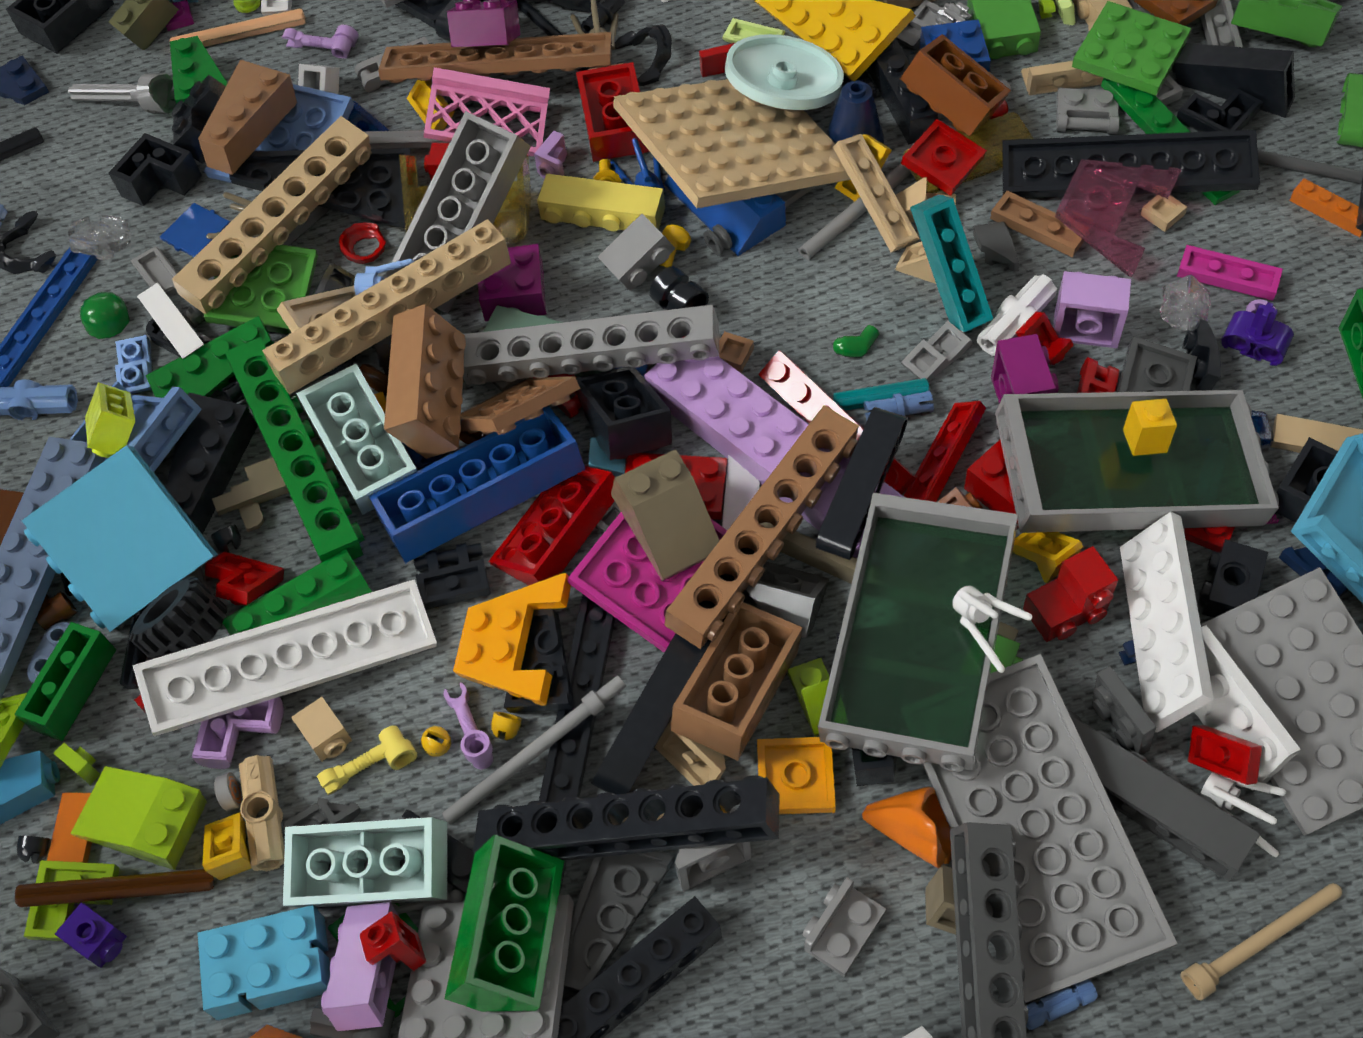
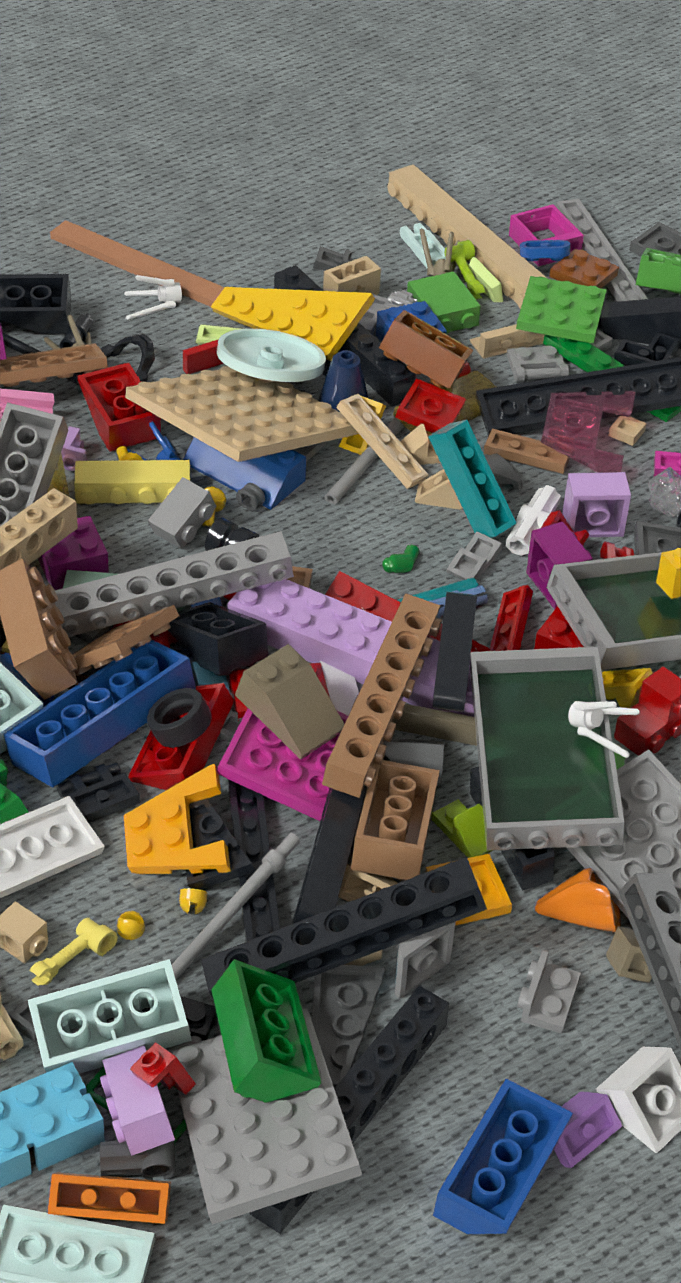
camera: 25 degrees left, 15 degrees down
lavender brick [444,683,493,770] -> none
none -> black tyre [147,688,212,748]

